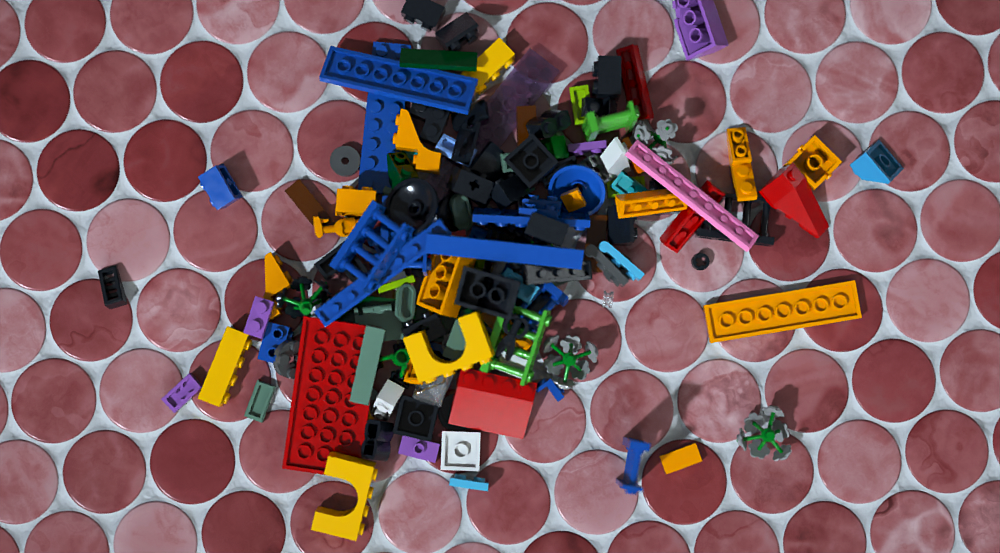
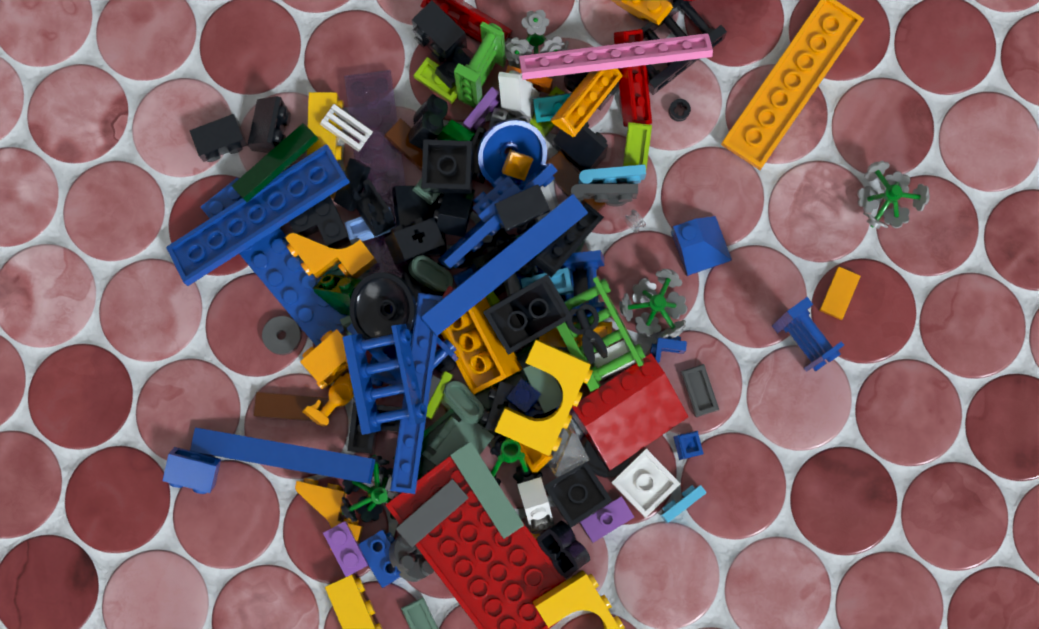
camera: 40 degrees left, 5 degrees down
none -> blue tile [190,428,375,484]
none -> white tile [320,104,373,152]
none -> dark grey tile [396,479,469,547]
none -> clear blue plate [507,379,542,414]
none -> lime tile [623,122,652,169]
none -> blue slope [671,216,732,276]
none -> blue tile [673,431,704,460]
none -> dark grey tile [681,364,719,417]

